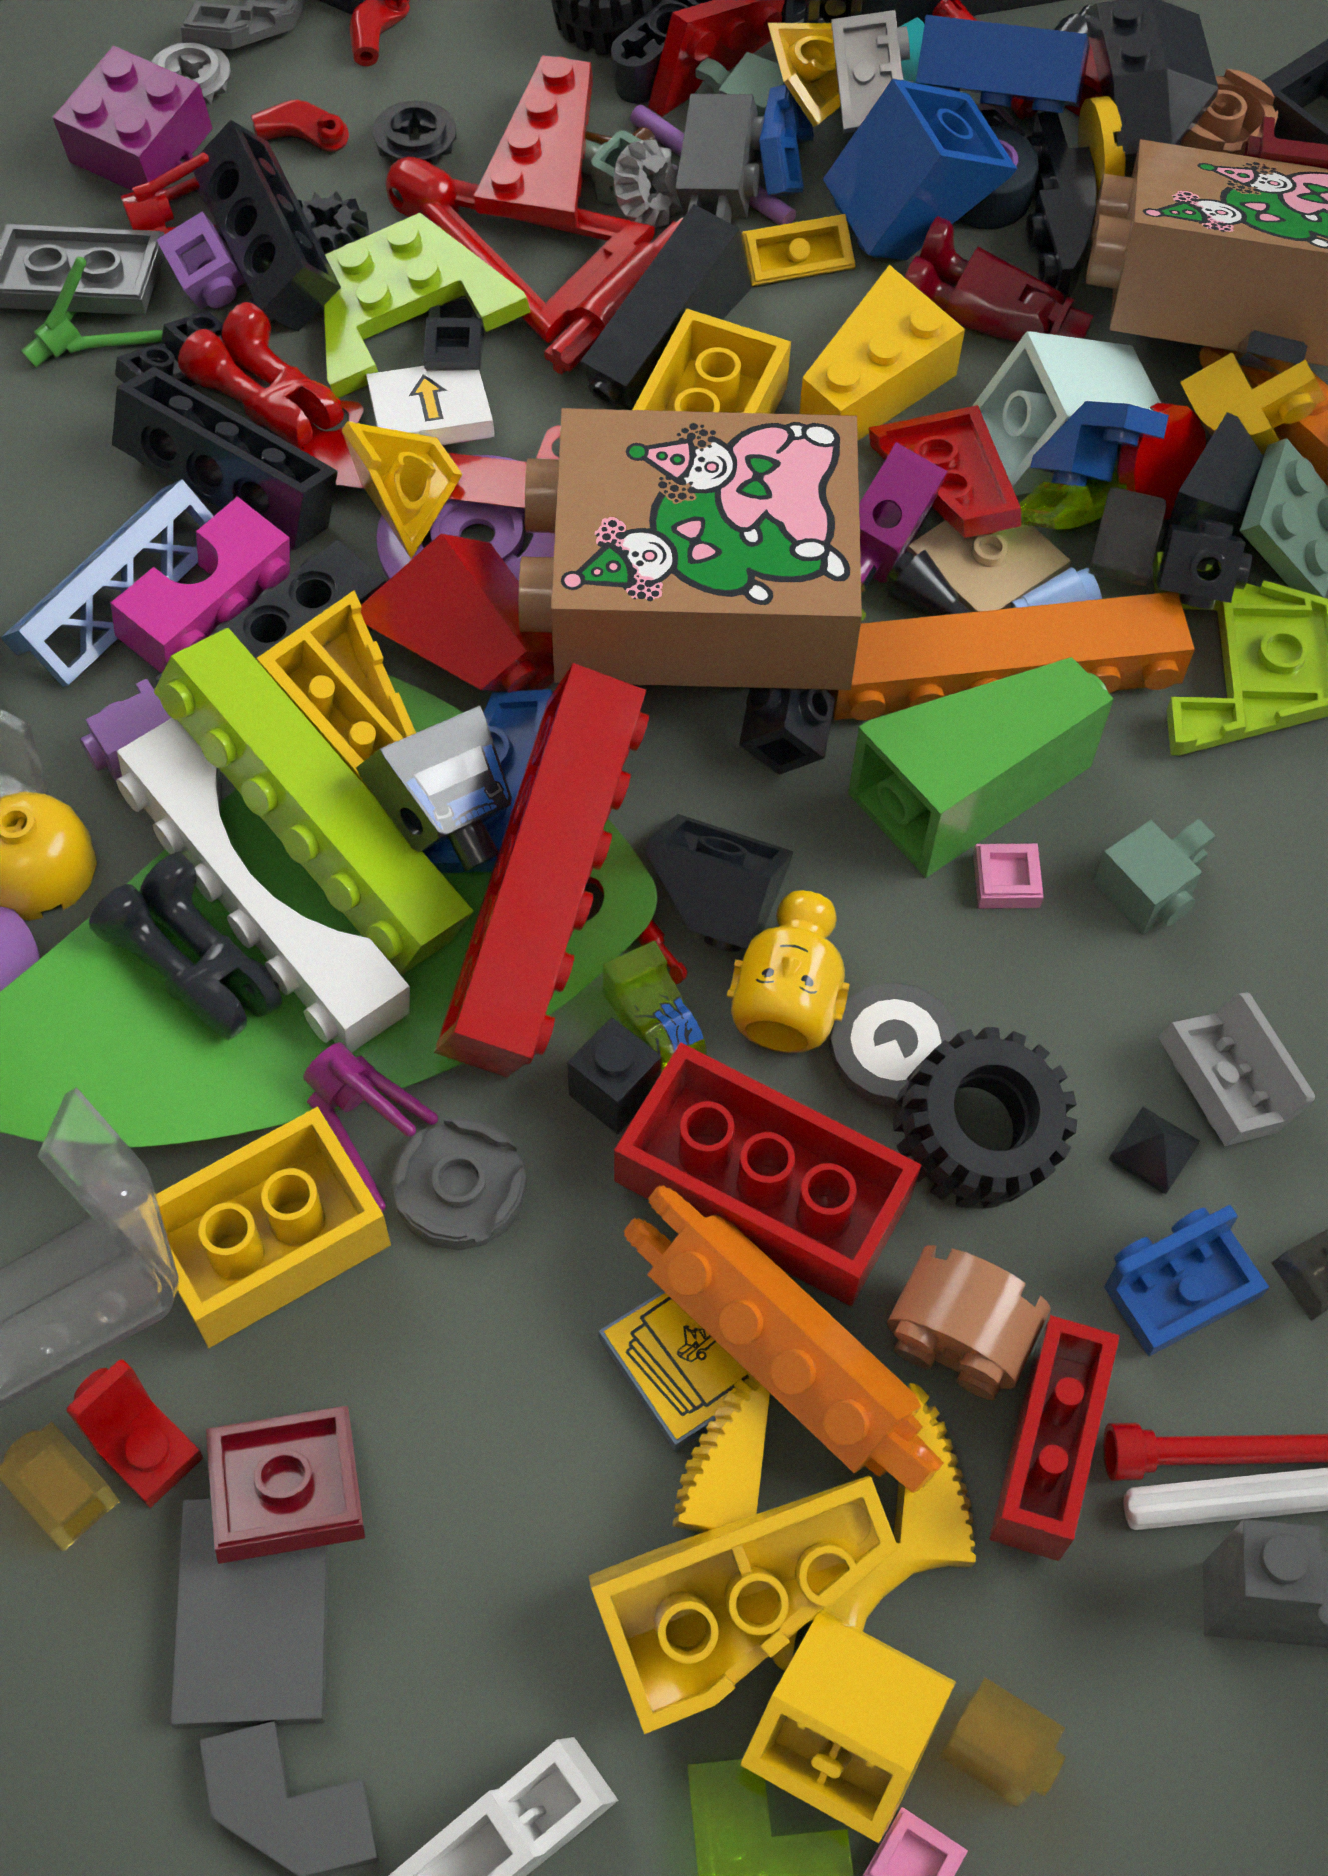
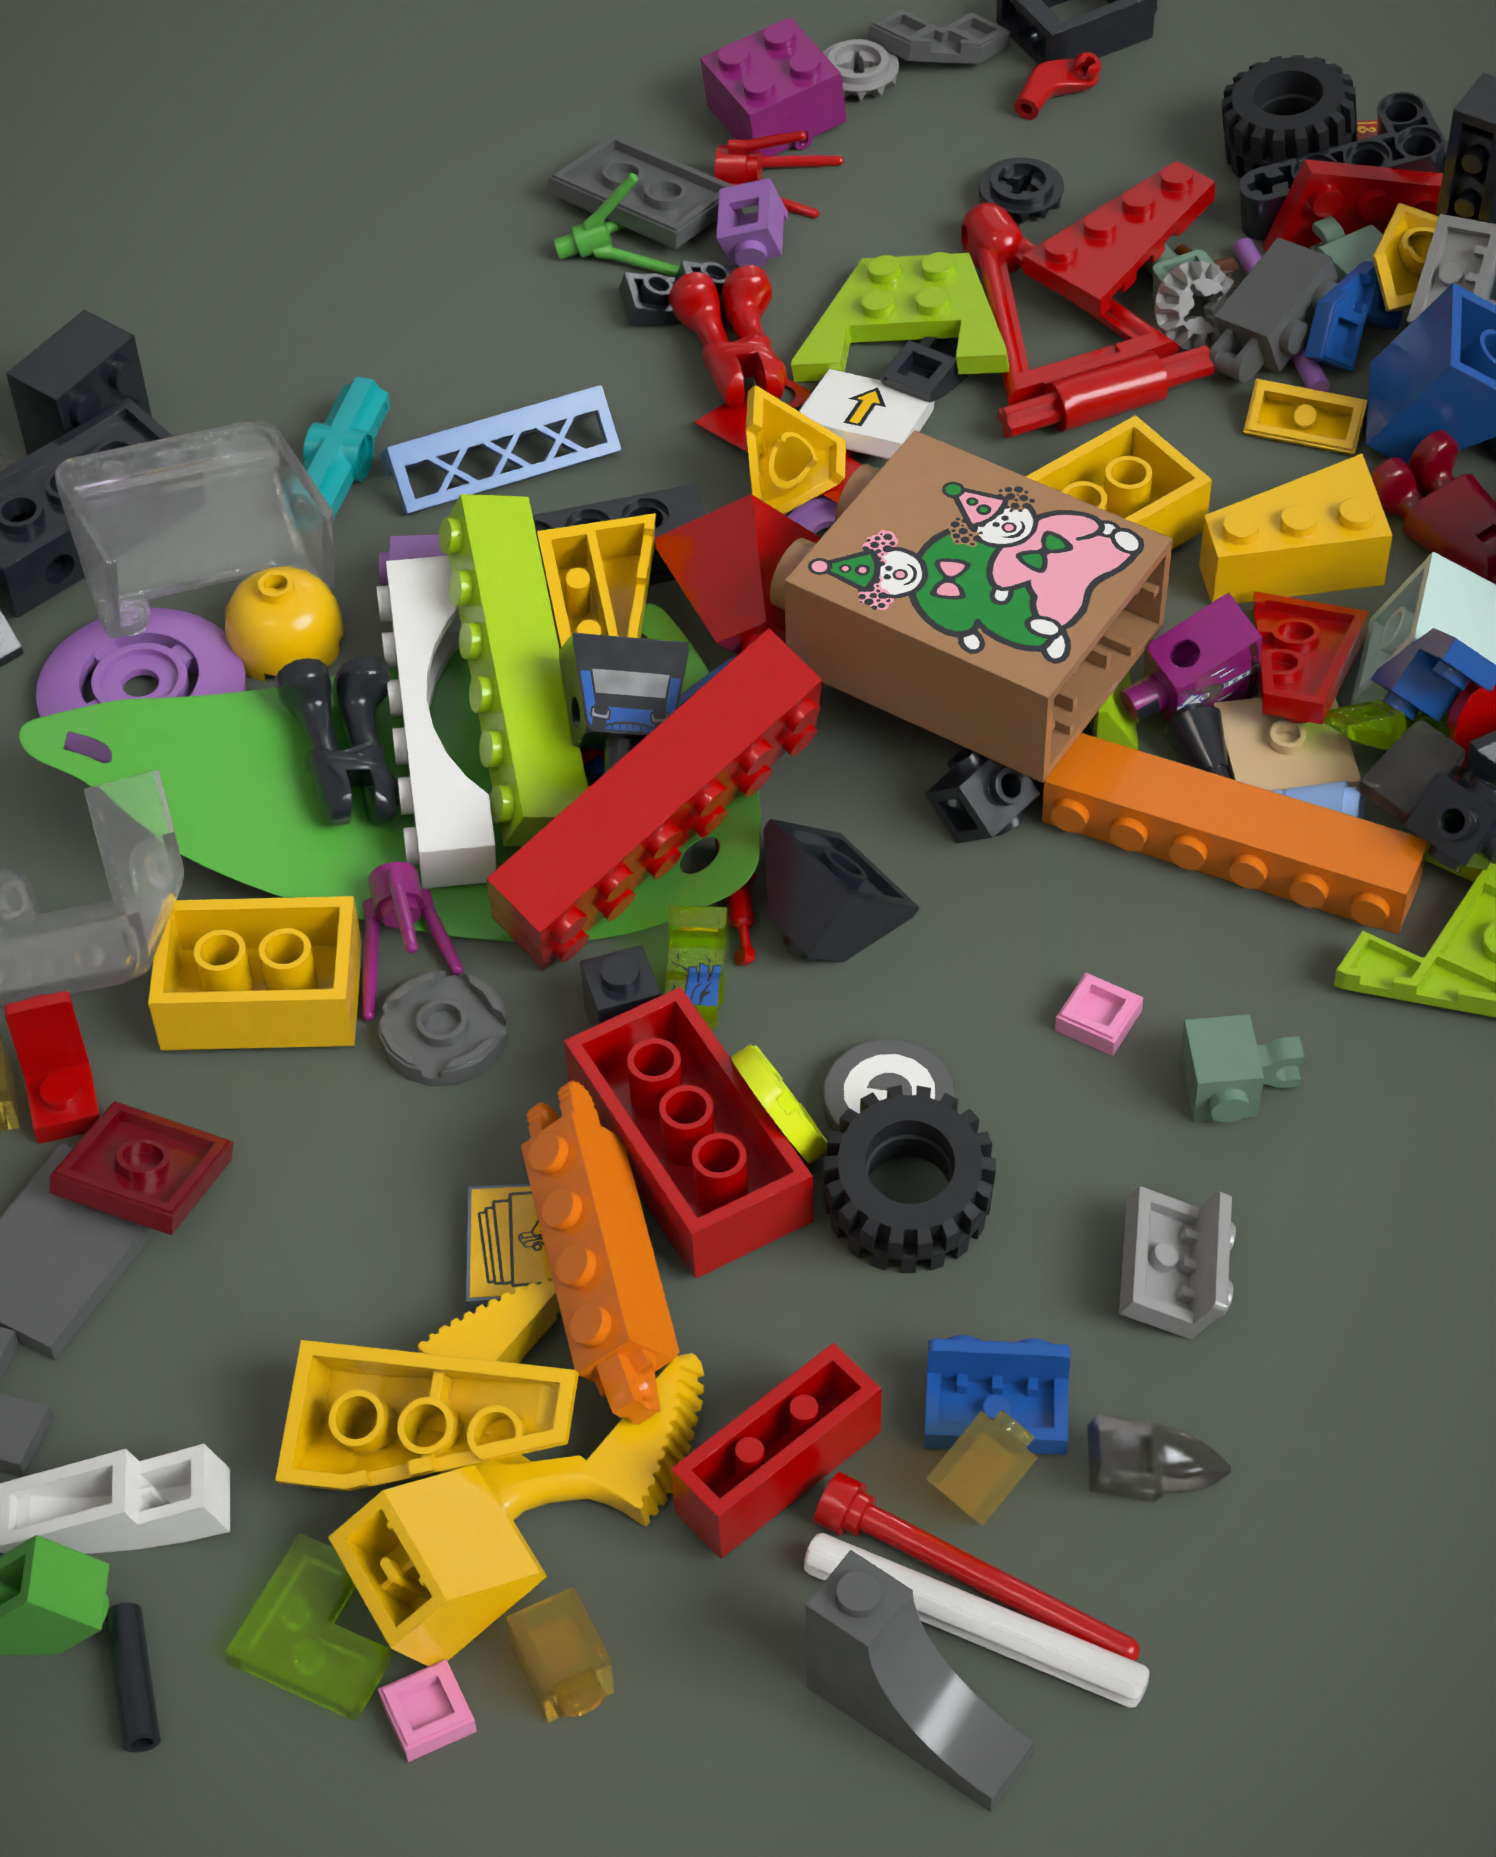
camera: 35 degrees right, 10 degrees down
dark pink arch [111,497,290,673] -> none
black brick [112,367,338,550] -> none
black brick [193,120,341,331] -> none
red arm [251,99,349,152] -> none
black gear [298,191,369,254] -> none
black slope [581,204,752,410] -> none
yellow piece [727,890,849,1053] -> none
bright green slope [848,657,1114,878] -> none
nougat brick [887,1245,1051,1400] -> none
black slope [1109,1106,1200,1194] -> none
none -> neon yellow tile [731,1044,827,1165]
none -> clear yellow brick [926,1409,1038,1526]

